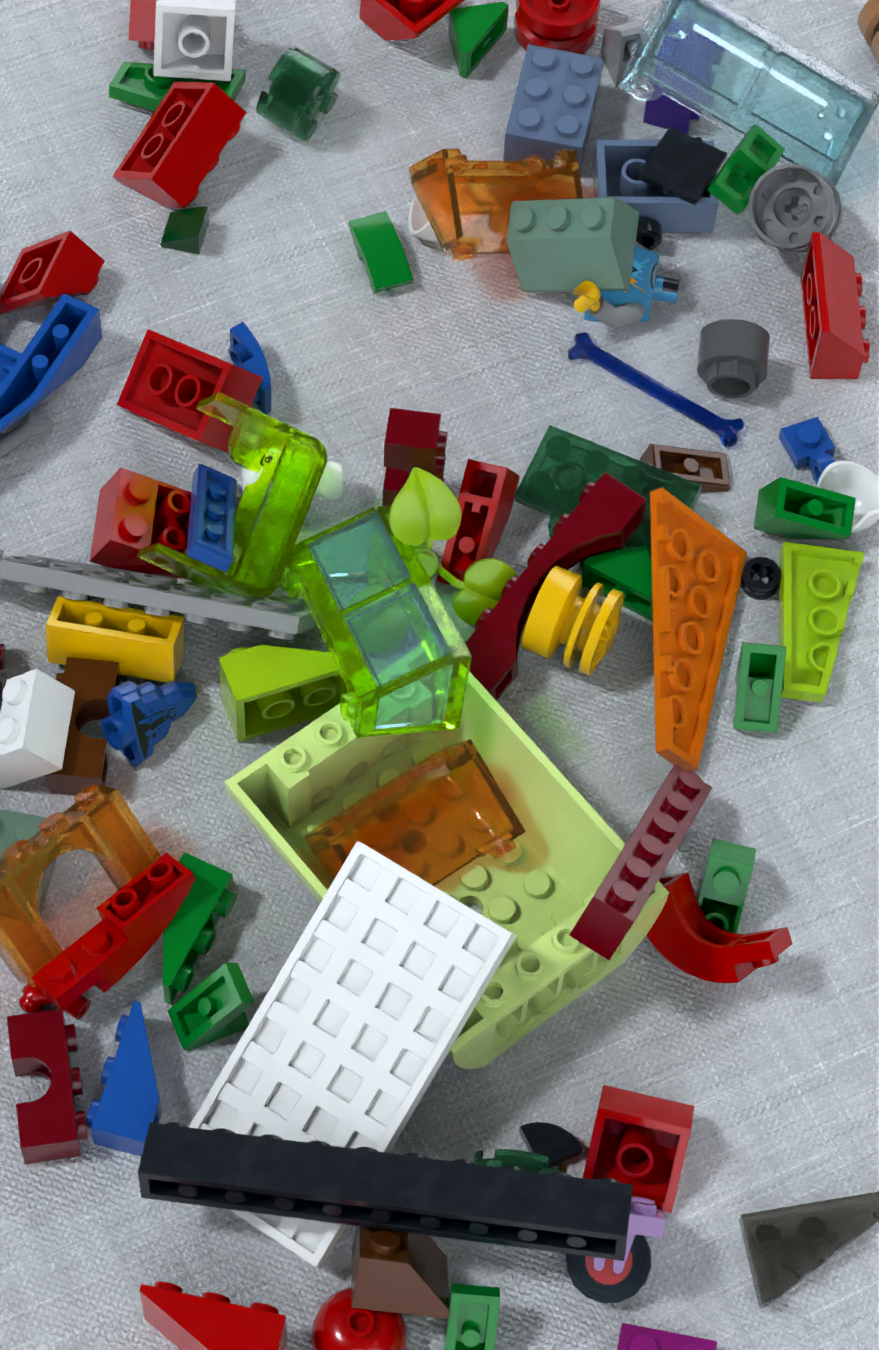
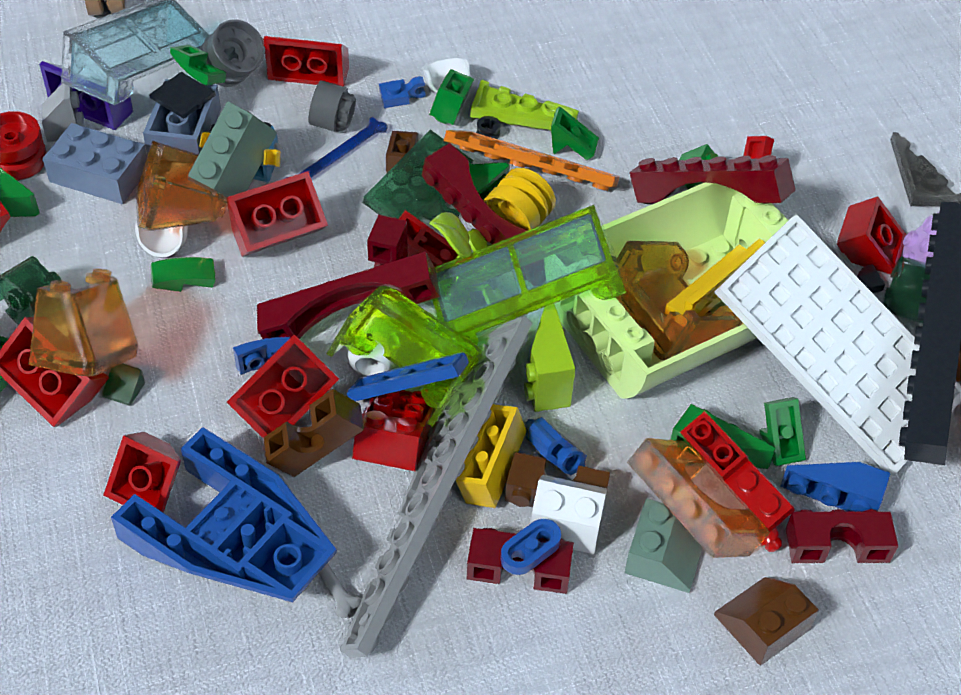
camera: 80 degrees left, 10 degrees down
none -> clear orange windscreen [29,268,138,376]
none -> red slope [226,171,328,257]
none -> dark red arch [257,251,440,339]
none -> reddish brown arch [264,389,364,477]
none -> yellow fence [665,238,765,328]

